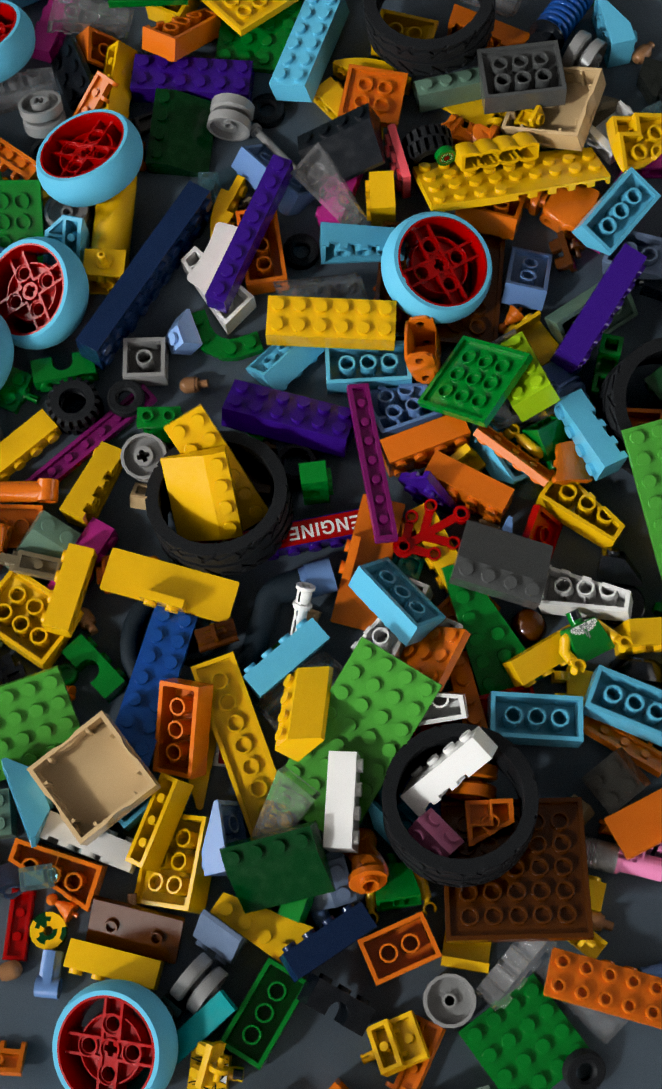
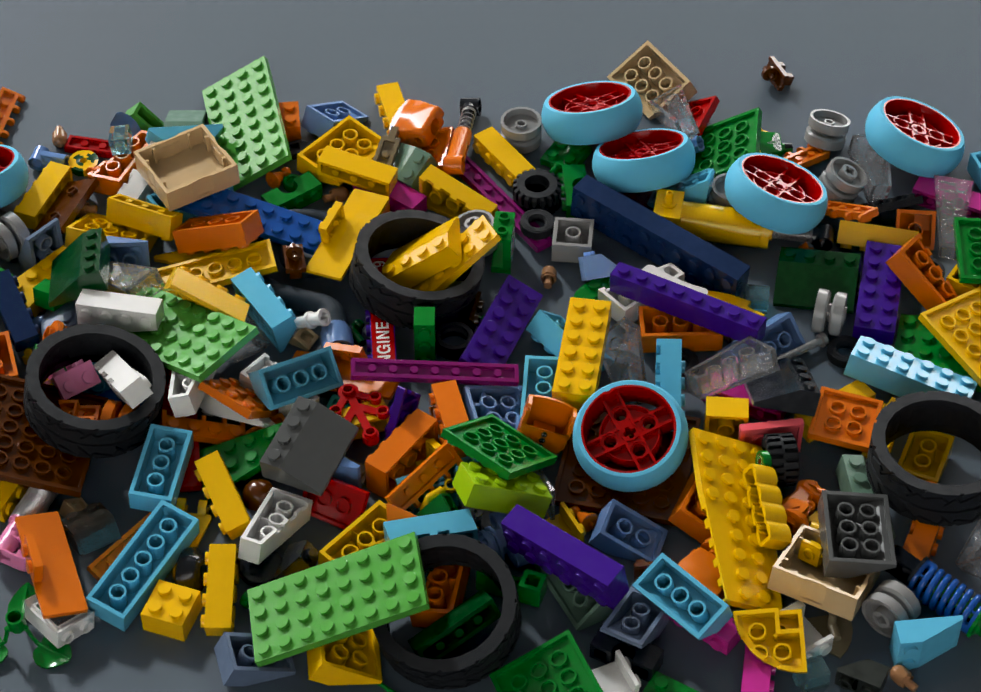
camera: 90 degrees right, 25 degrees down
torso [559,609,633,675] -> none
none -> dark green arm [350,319,366,347]

